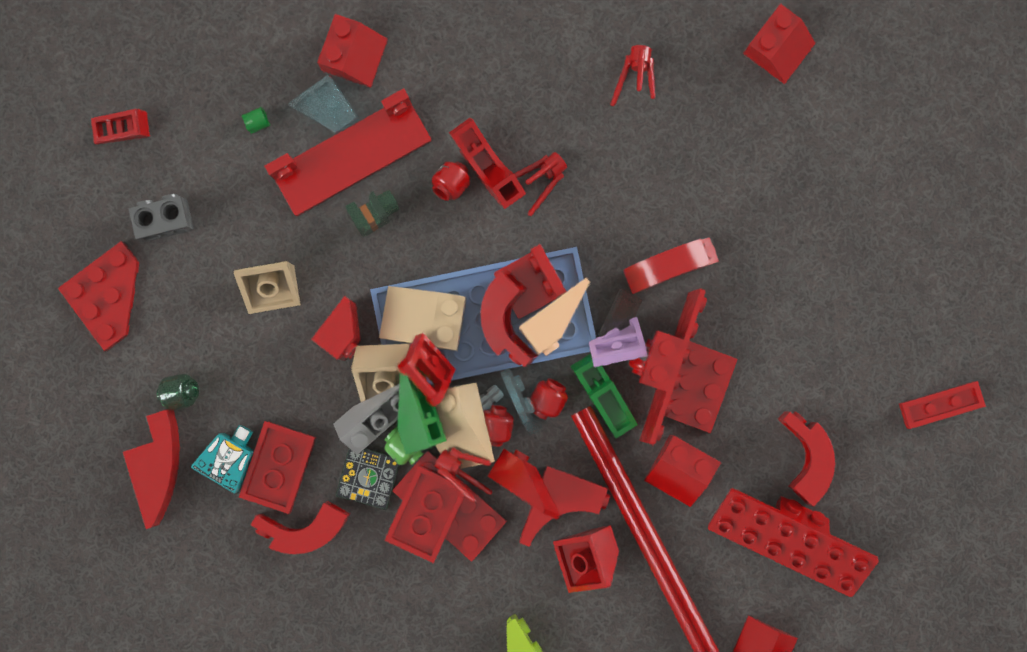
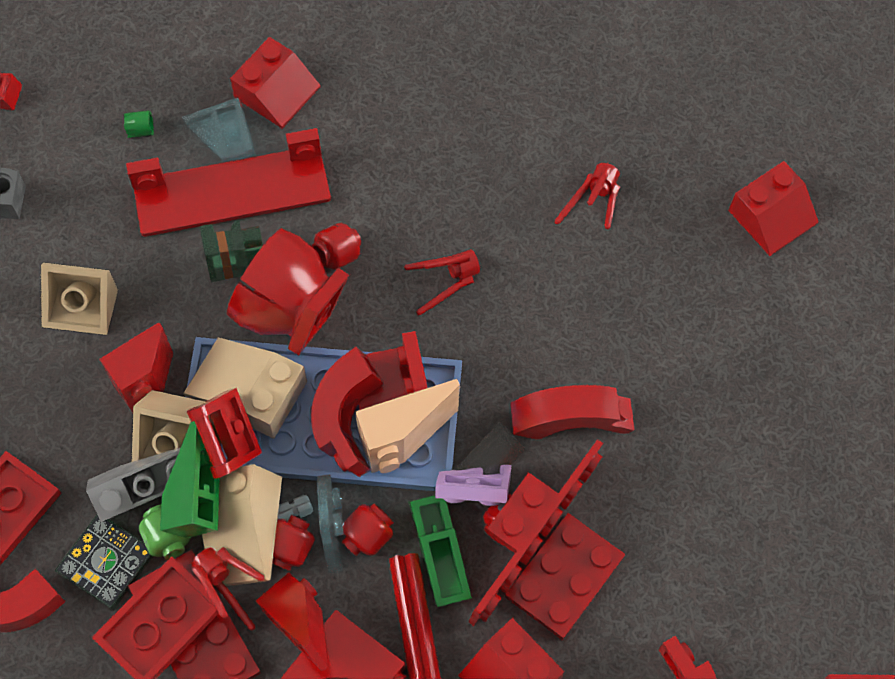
camera: 15 degrees right, 20 degrees down
red arch [449,118,526,209] -> none
none -> red plate [227,228,349,356]

